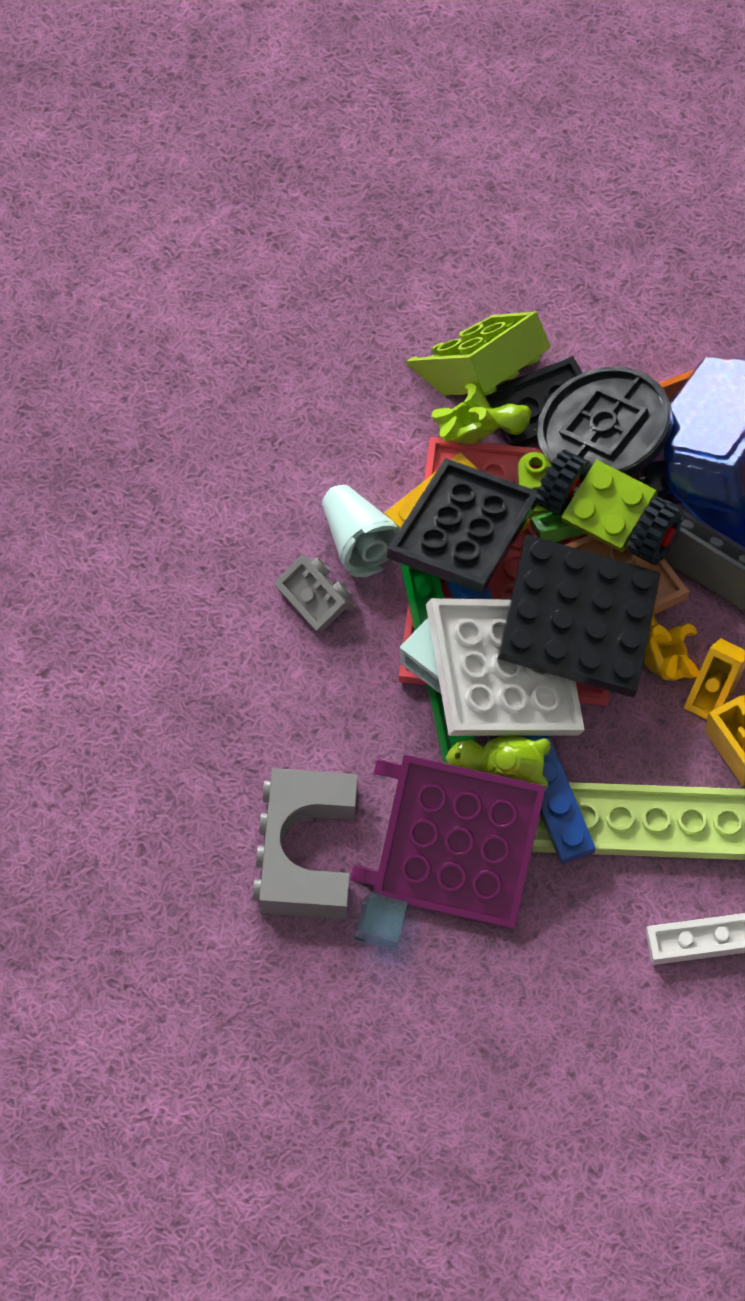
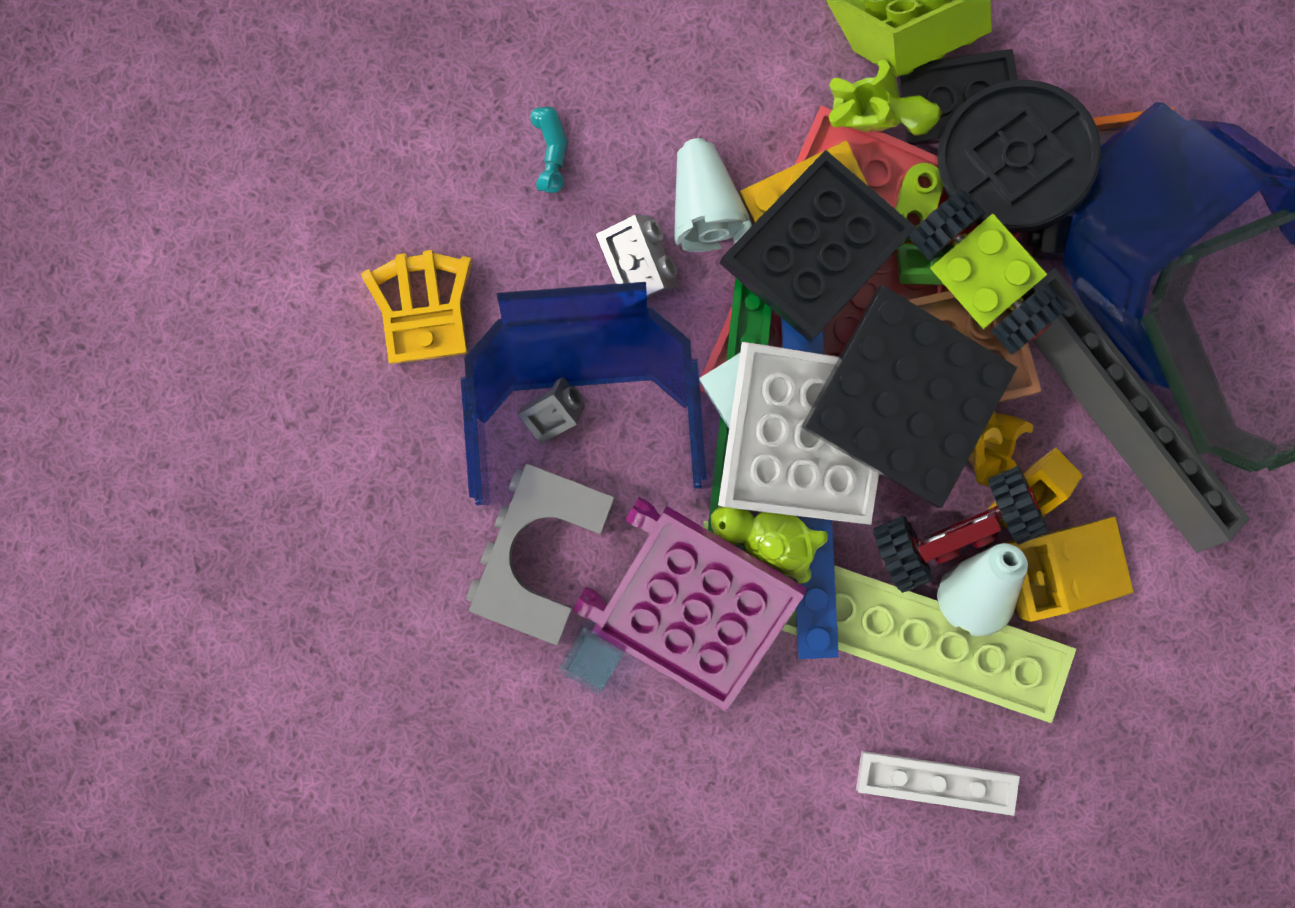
camera: 10 degrees right, 25 degrees up
none -> yellow plate [360,249,472,365]
none -> clear blue piece [461,282,707,506]
none -> dark grey bracket [517,377,585,444]
none -> teal arm [530,106,568,193]
none -> black plate [873,466,1049,593]
none -> light aqua cone [937,543,1028,636]

